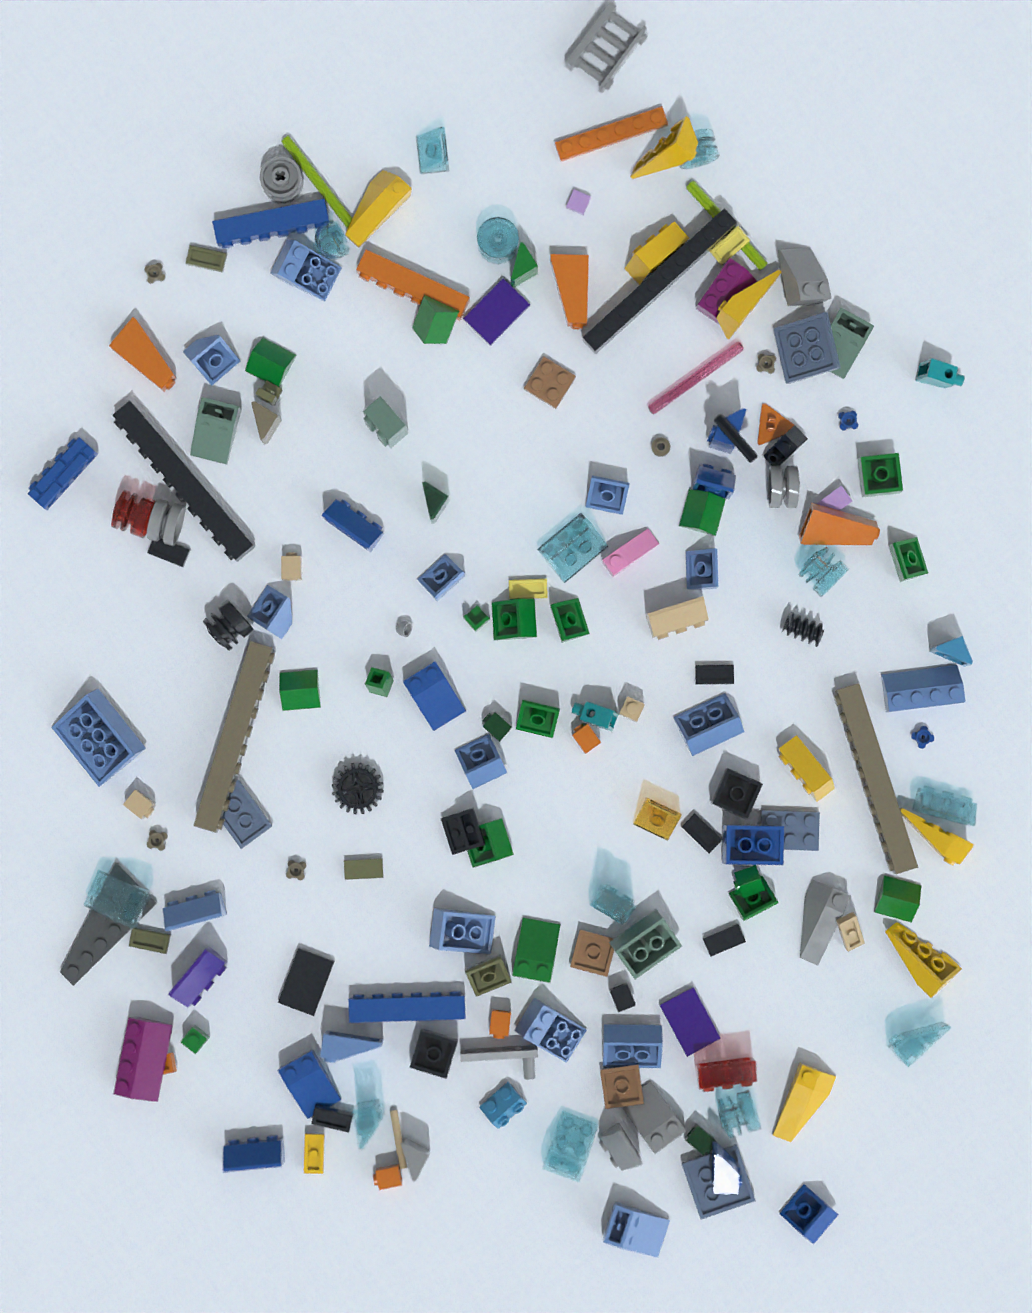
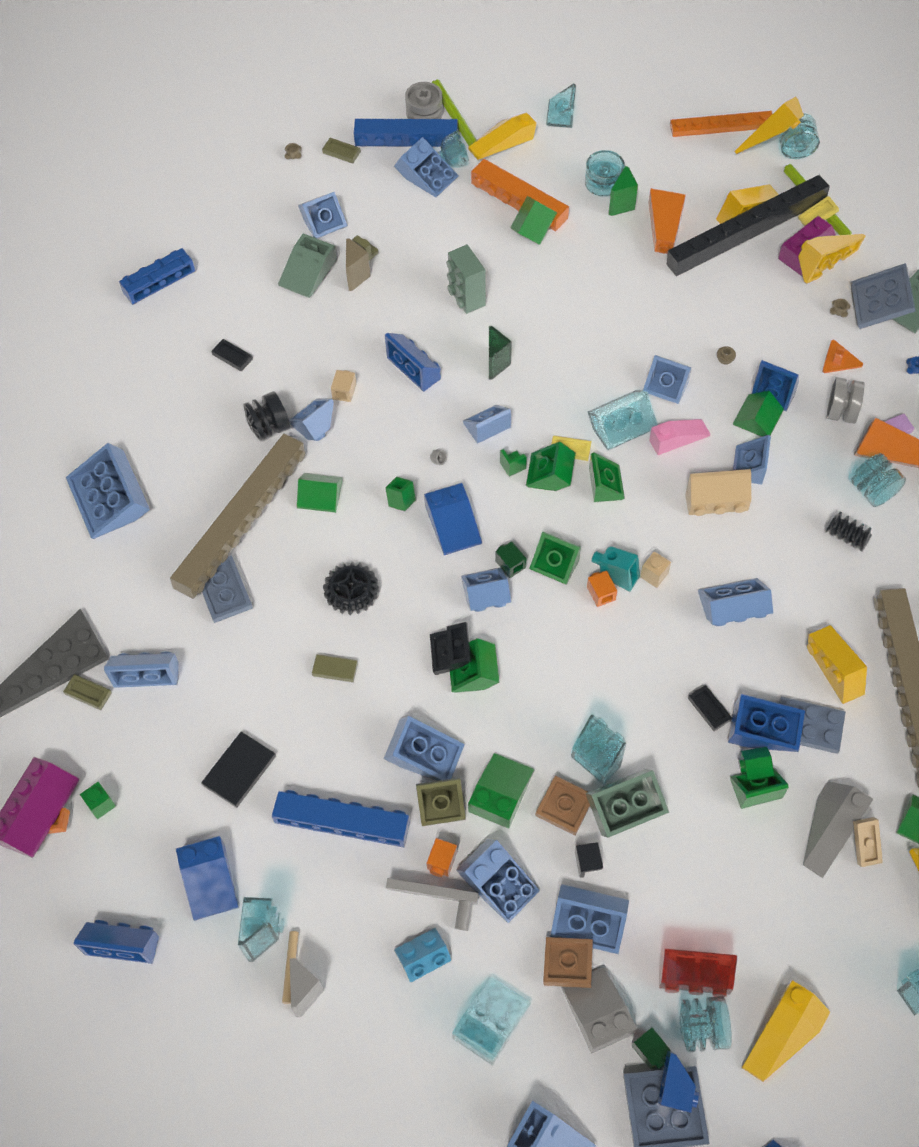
camera: 15 degrees right, 25 degrees down
clear light blue slope [83,870,152,929] -> none
orange slope [109,317,176,392] -> none
clear red wheel [111,490,156,538] -> none
black brick [113,400,255,562] -> none
tan brick [123,790,155,819] -> none
light grey wheel [147,499,185,546] -> none
dark tan plate [147,830,168,851] -> none
dark purple slope [168,947,228,1007] -> none
green slope [245,338,297,387] -> none
dark tan plate [286,860,306,880] -> none
yellow plate [304,1133,325,1174] -> none
black tile [311,1104,354,1133] -> none
medium blue slope [320,1031,384,1063] -> none
orange brick [373,1164,403,1190] -> none
black brick [409,1028,458,1079] -> none
dark purple tile [463,278,530,346] -> none
medium nougat plate [524,357,576,409] -> none
light grey fence [565,1,648,93] -> none
lavender tile [566,189,591,215] -> none
light grey slope [599,1123,643,1171] -> none
clear yellow slope [633,797,682,841] -> none
clear pink axle [648,341,744,414] -> none
dark purple tile [659,987,721,1057] -> none
black tile [695,665,734,685] -> none
black tile [703,924,746,957] -> none
blue slope [707,408,747,454] -> none
black brick [710,768,763,819] -> none
black axle [714,414,758,463] -> none
black slope [763,426,808,466] -> none
light grey slope [778,248,832,306] -> none

